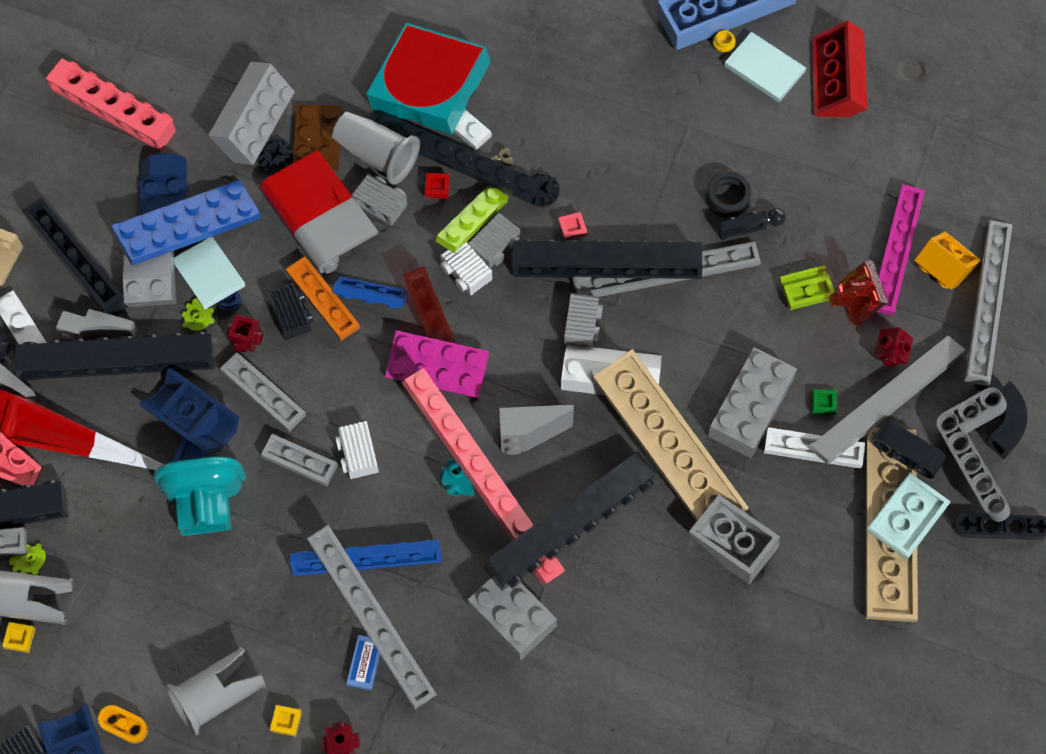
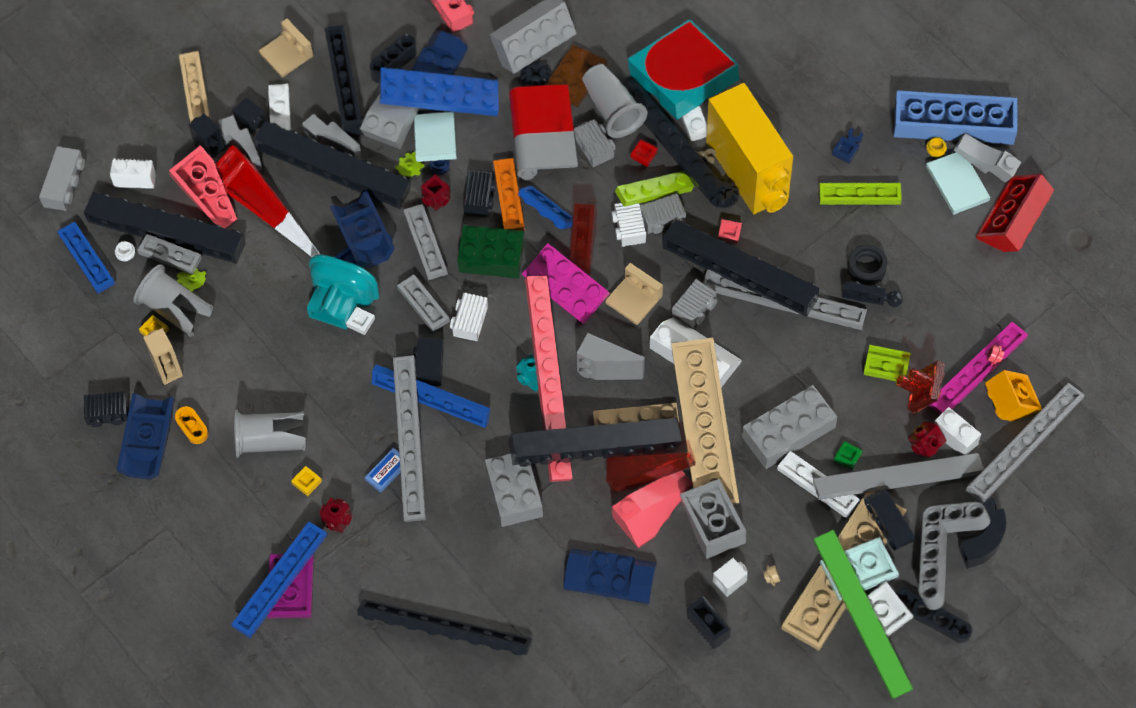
camera: 30 degrees right, 5 degrees down
none -> tan brick [143,328,183,385]
none -> white plate [346,307,375,335]
none -> black beam [369,34,417,83]
none -> black brick [413,339,444,386]
none -> dark green brick [457,225,525,279]
none -> dark blue piece [564,548,657,604]
none -> tan plate [593,403,679,426]
none -> tan bracket [606,263,663,325]
none -> clear red slope [606,453,696,491]
none -> coral wedge [612,468,693,548]
none -> black brick [687,596,731,649]
none -> yellow brick [706,83,793,215]
none -> white brick [713,558,748,597]
none -> tan plate [763,565,781,586]
none -> bright green tile [813,530,913,699]
none -> lime plate [819,183,902,205]
none -> dark blue plate [832,128,863,164]
none -> white tile [867,582,913,637]
none -> white brick [934,407,981,456]
none -> light grey slope [954,133,1021,182]
none -> coral plate [986,345,1004,365]

